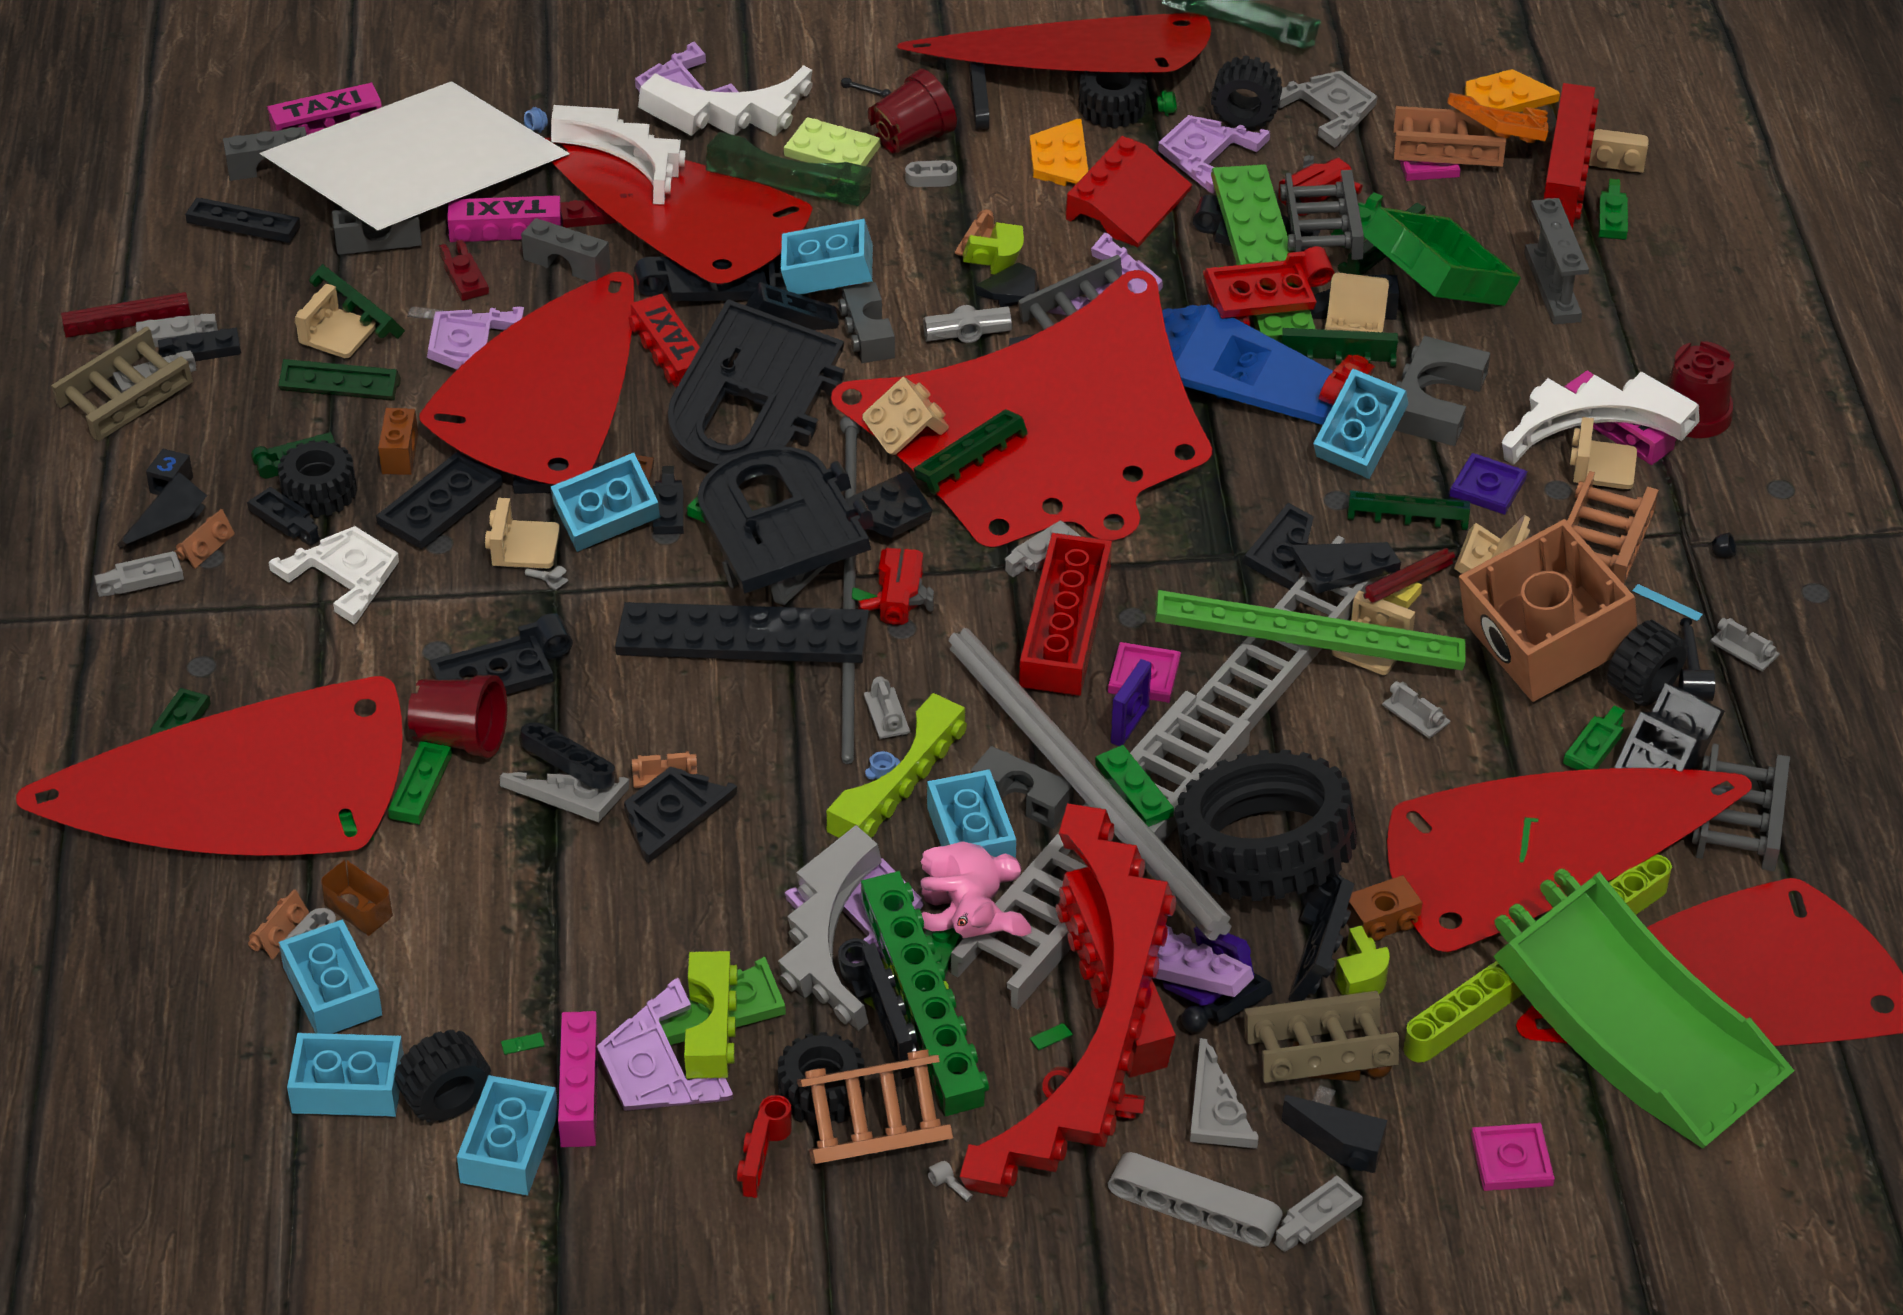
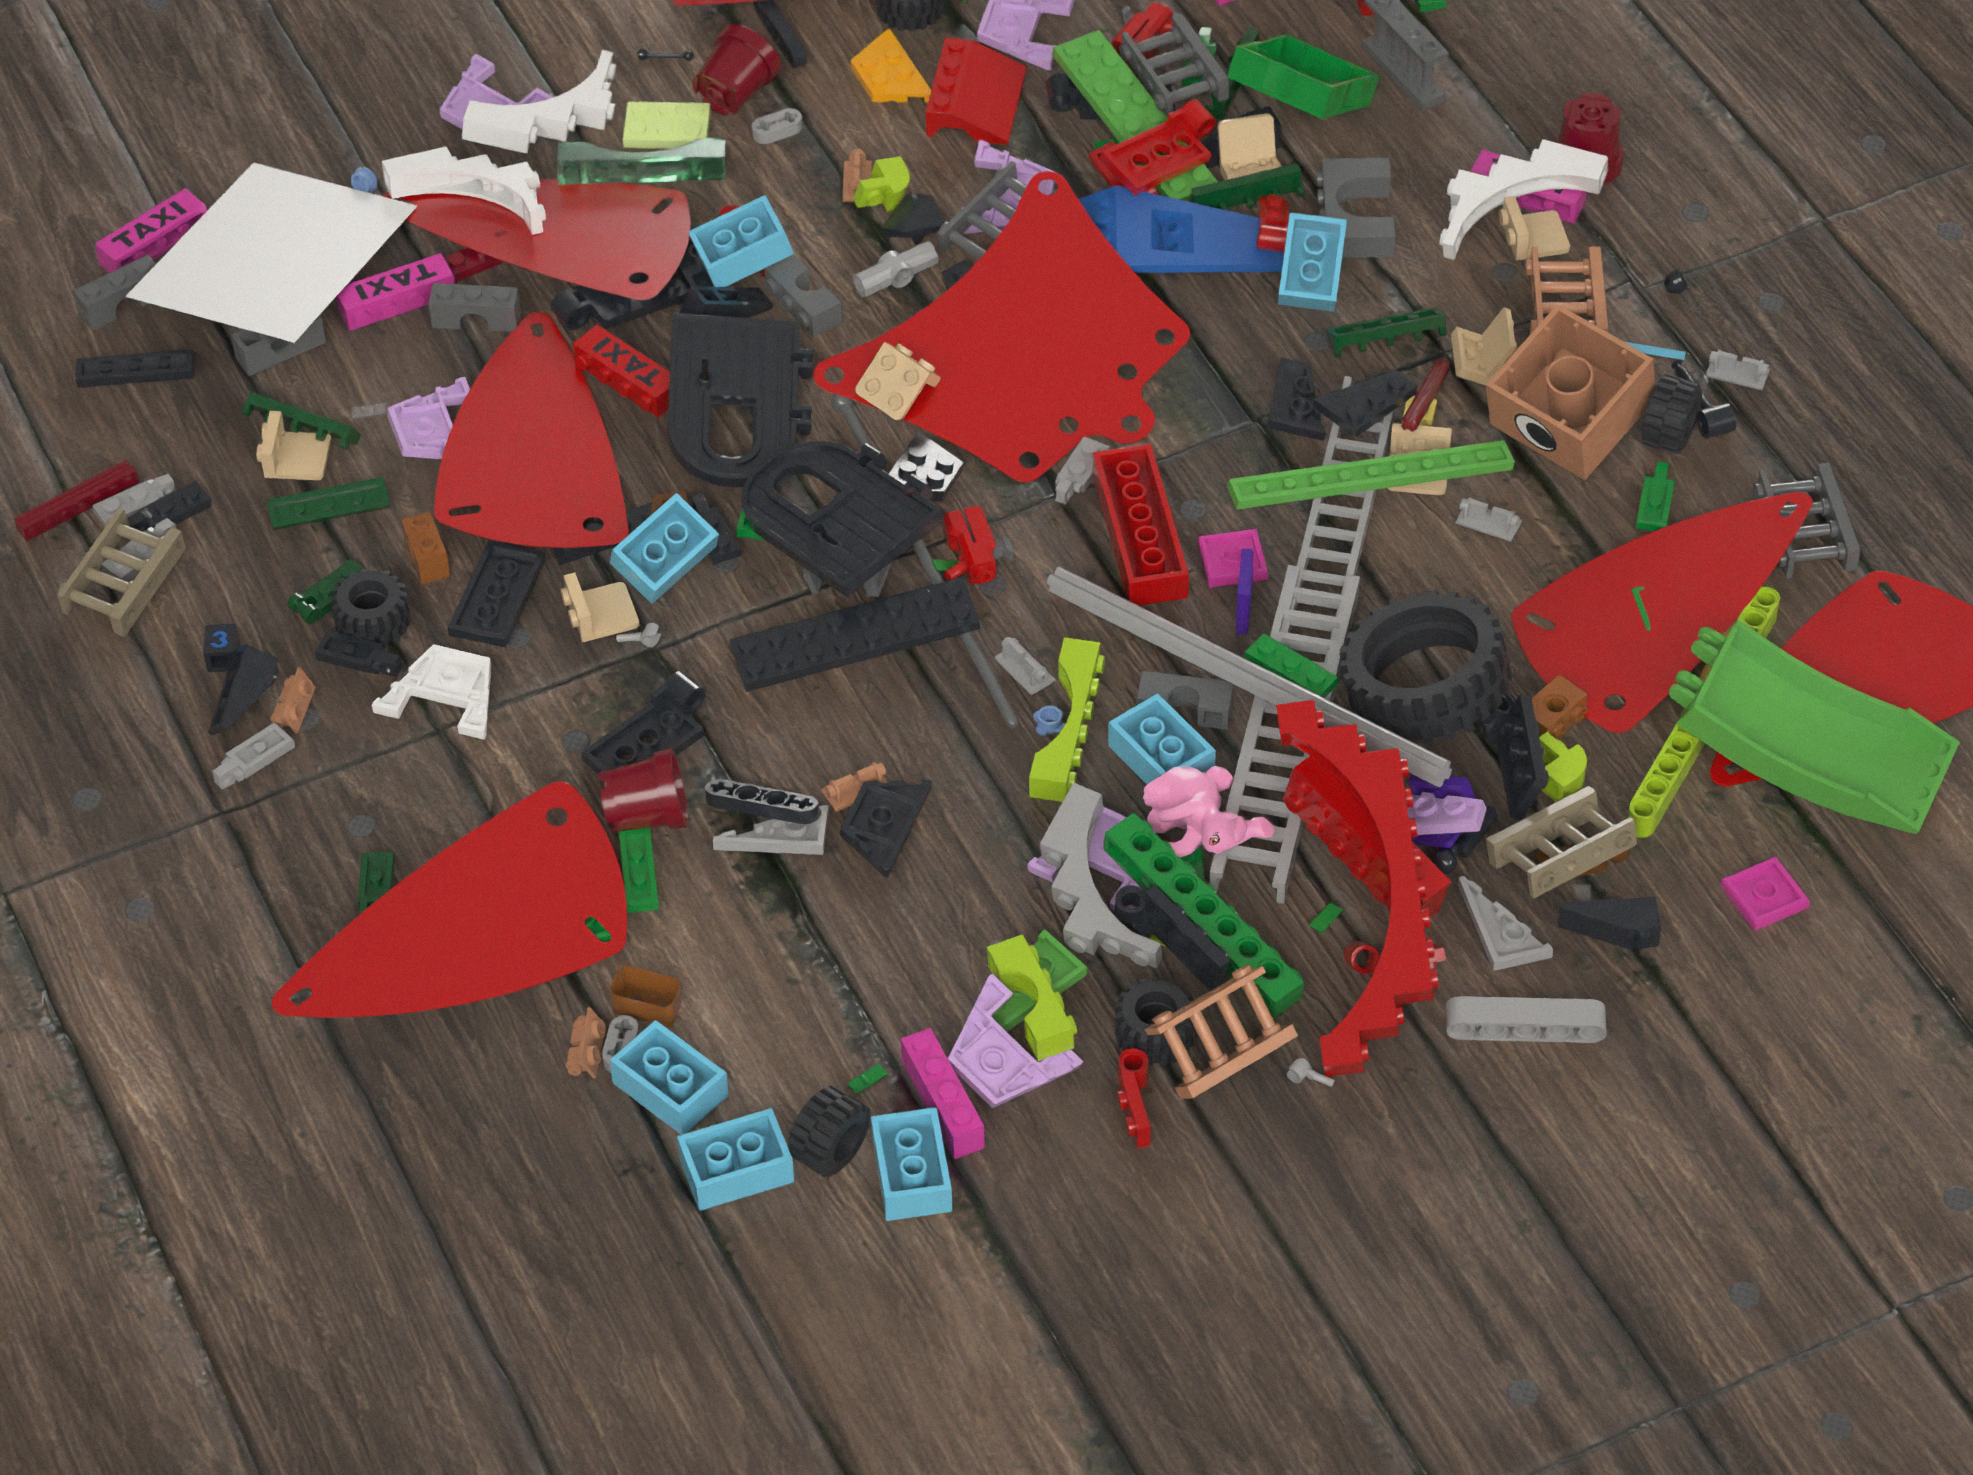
camera: 20 degrees left, 5 degrees up
dark red hinge [439,239,489,301] -> none
dark green hinge [913,409,1028,495] -> none
light grey hinge [1274,1175,1363,1252] -> none
dark purple tile [1449,453,1528,515] -> none
bracket [1614,683,1725,772] -> none

